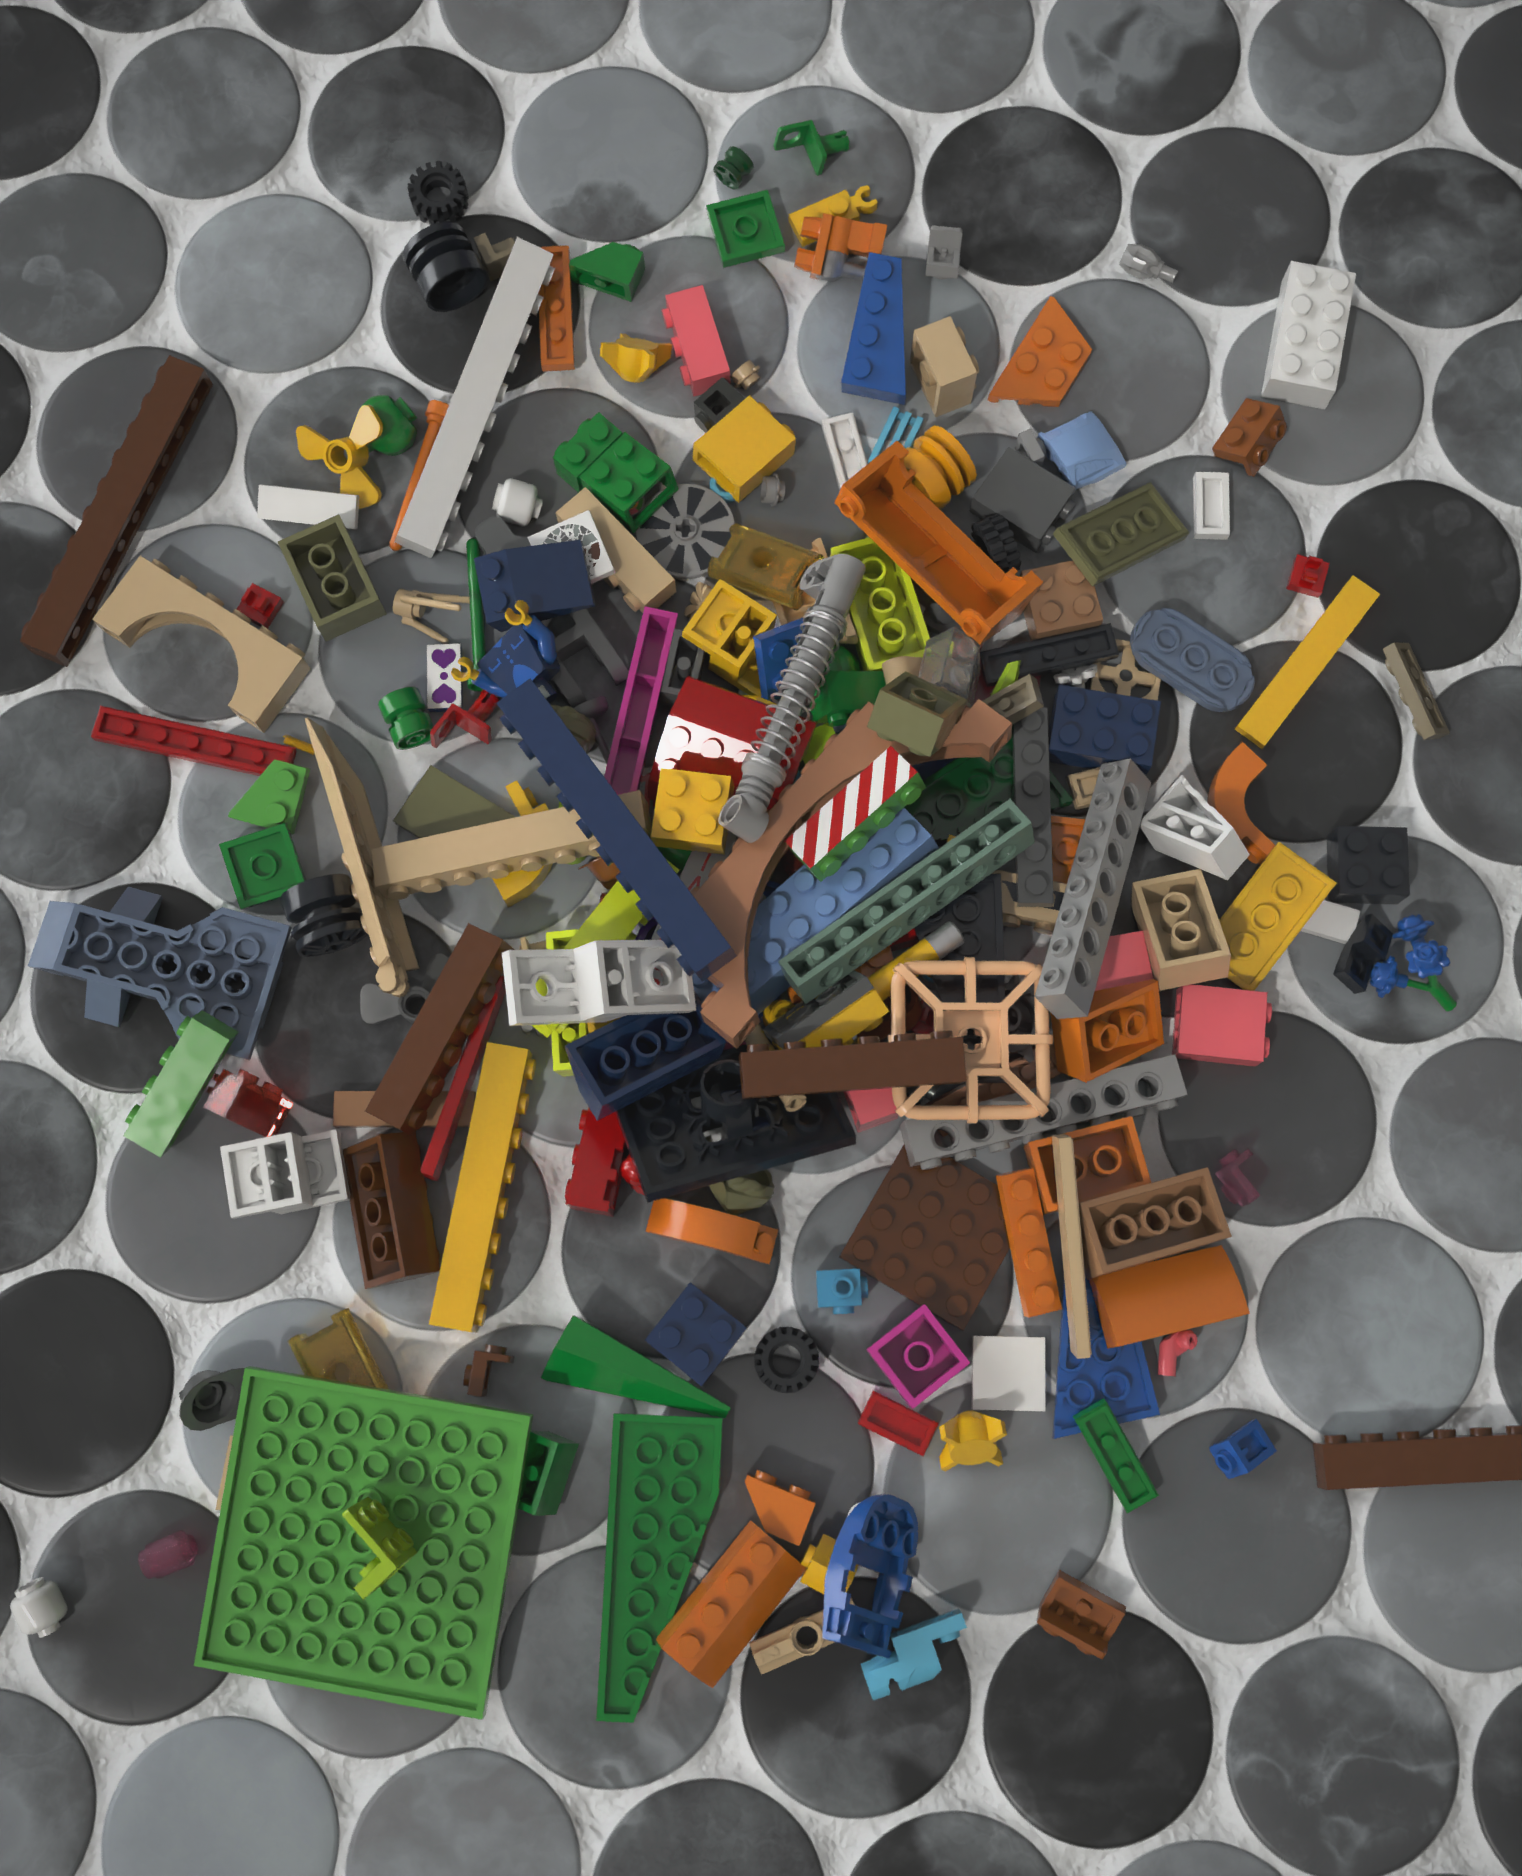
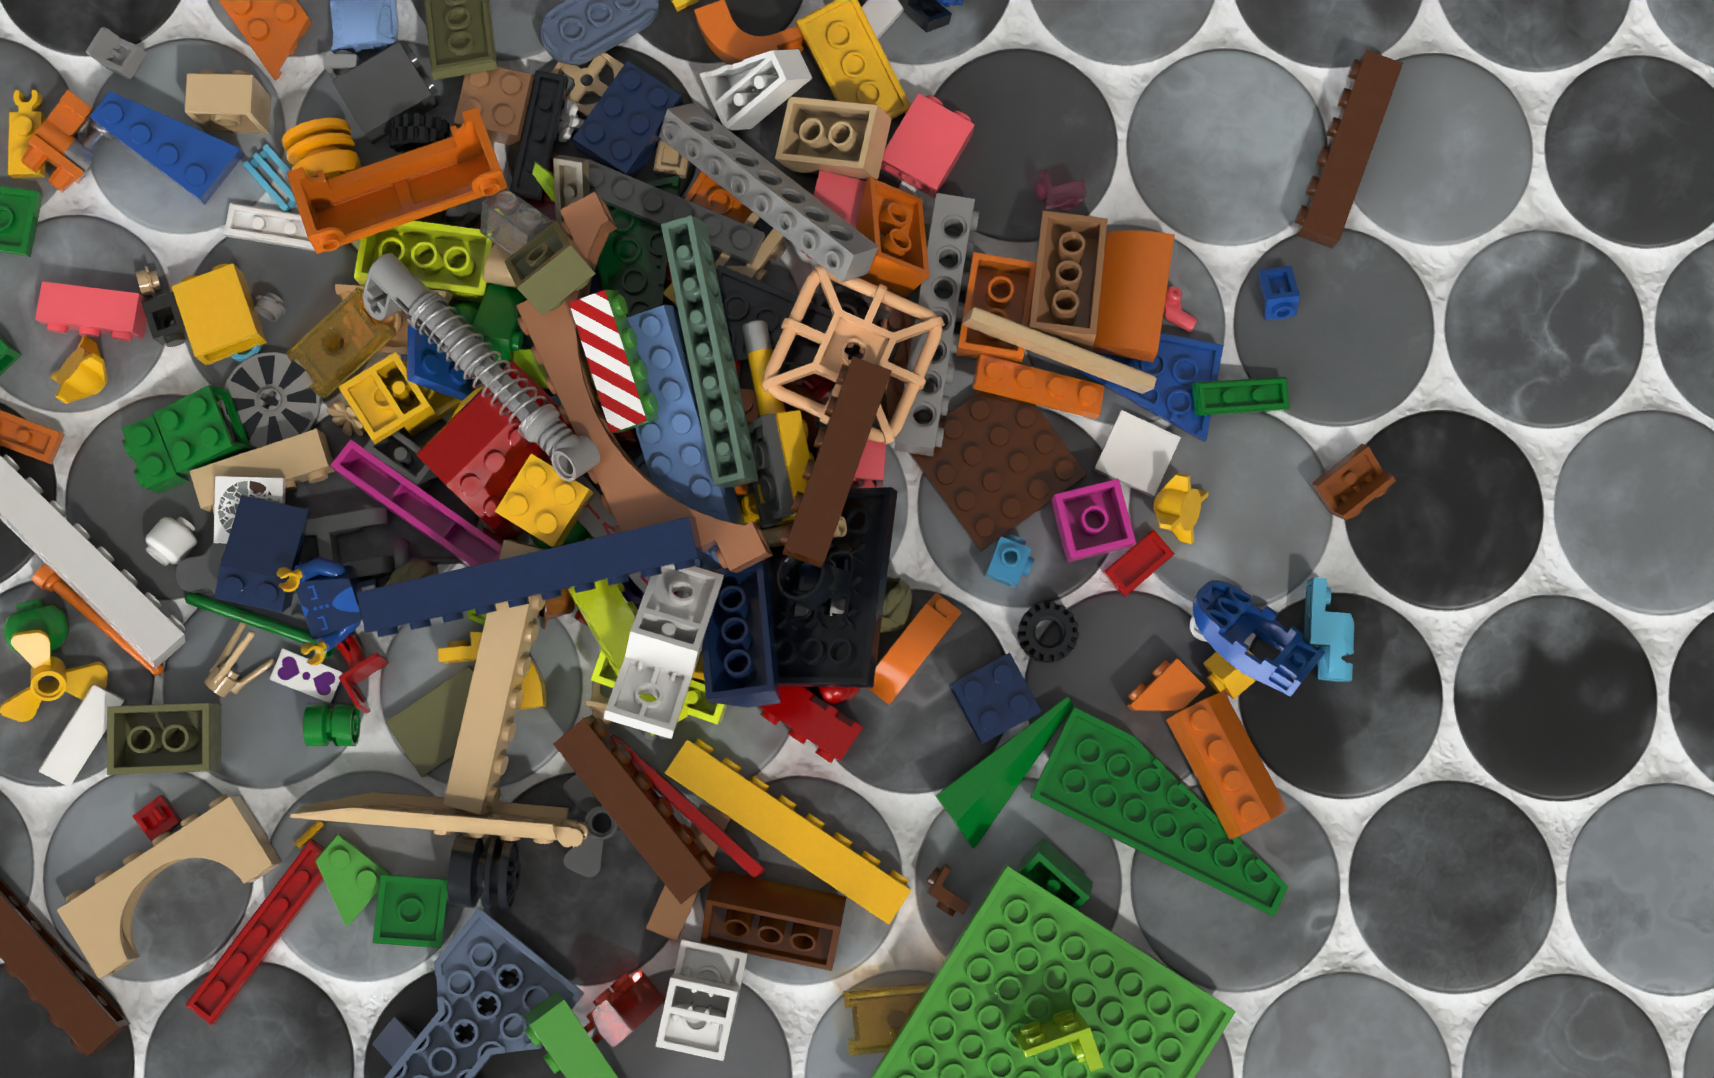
camera: 70 degrees left, 5 degrees up
tan piece [749,1597,855,1675] -> none

